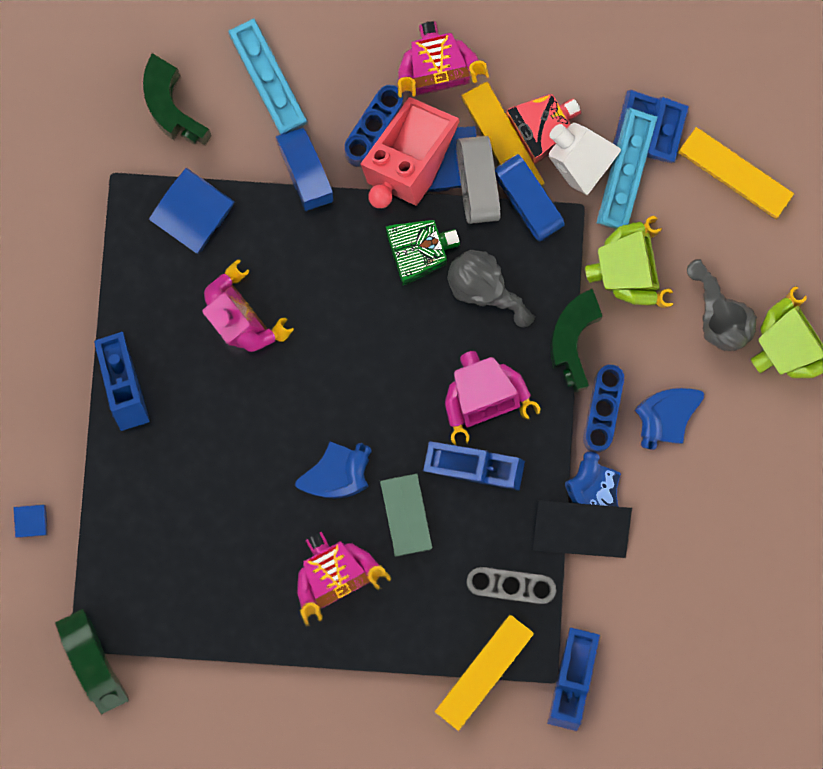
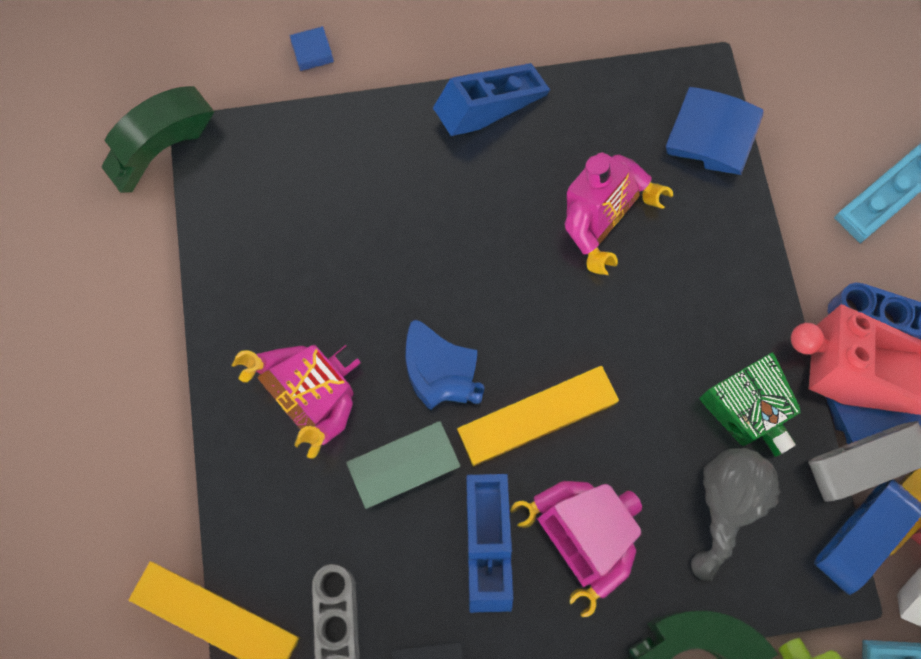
camera: 80 degrees right, 10 degrees down
dark green arch [143,53,211,145] -> none
blue slope [276,127,333,211] -> none
none -> yellow tile [457,365,619,467]

